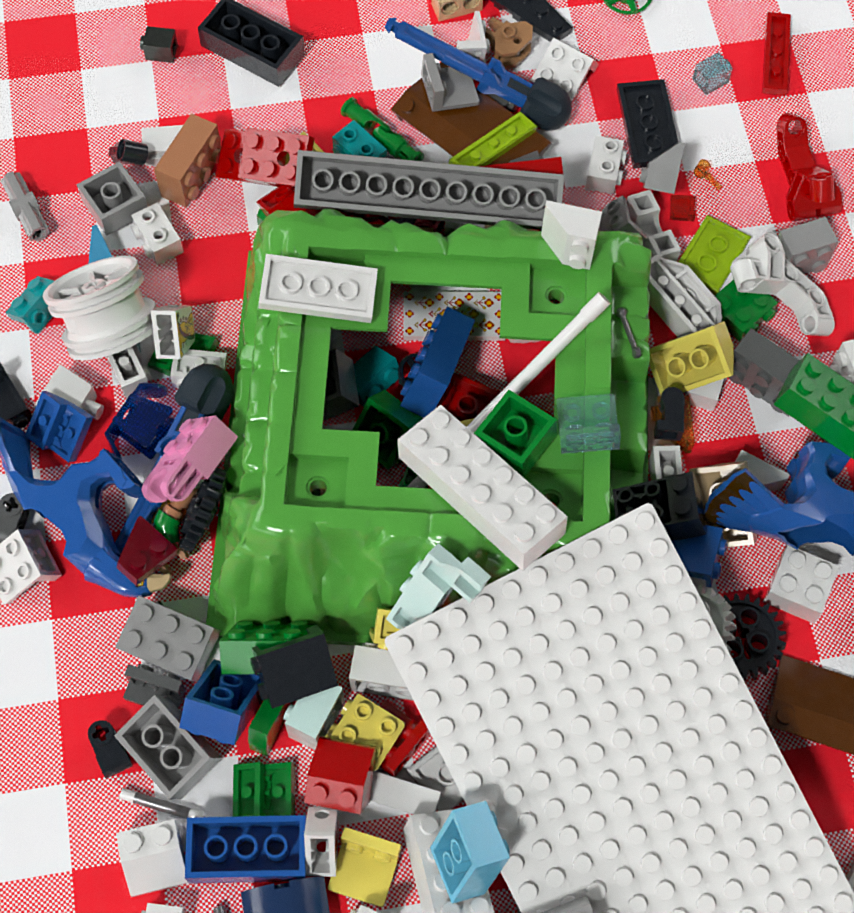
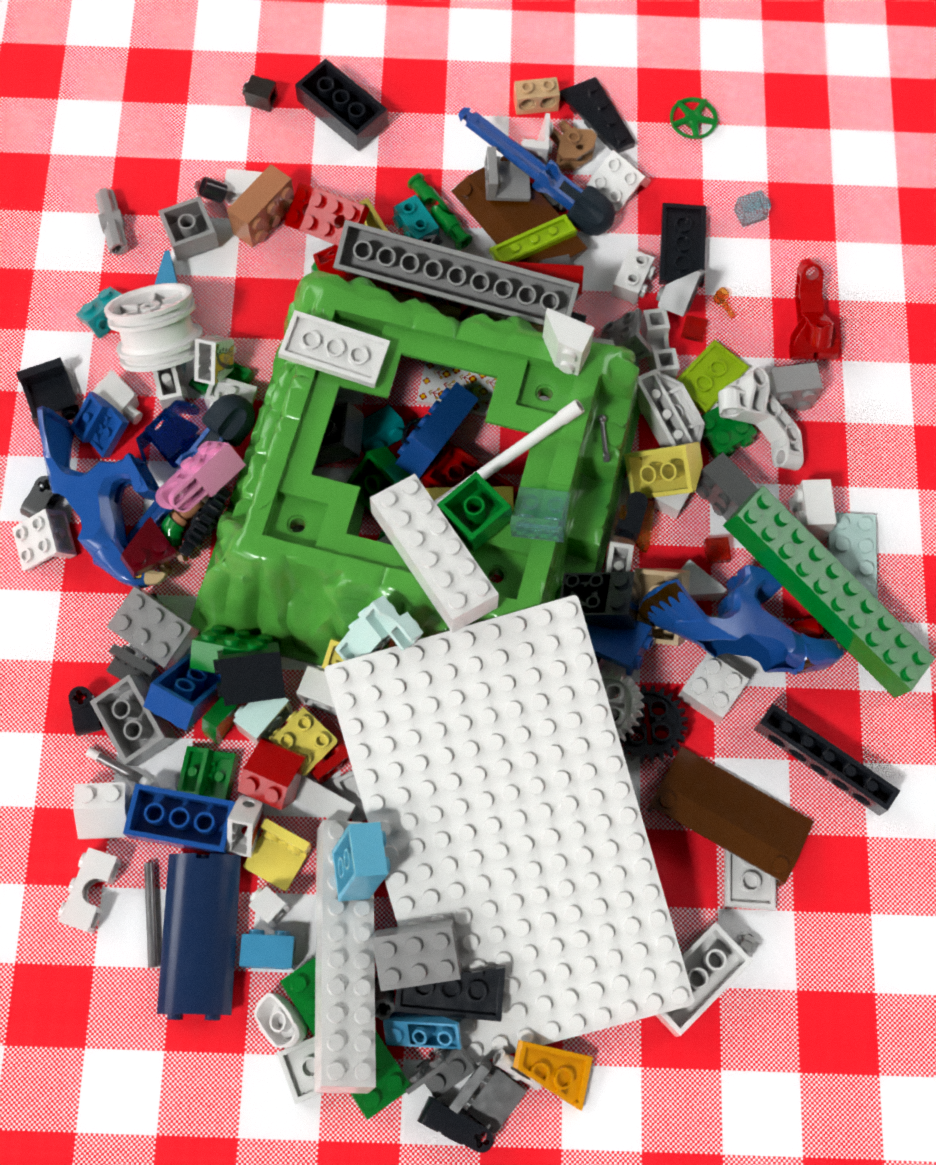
camera: 10 degrees right, 5 degrees up
white brick [130,202,184,265] -> none
red plate [762,12,791,96] -> none
none -> clear red plate [703,537,731,564]

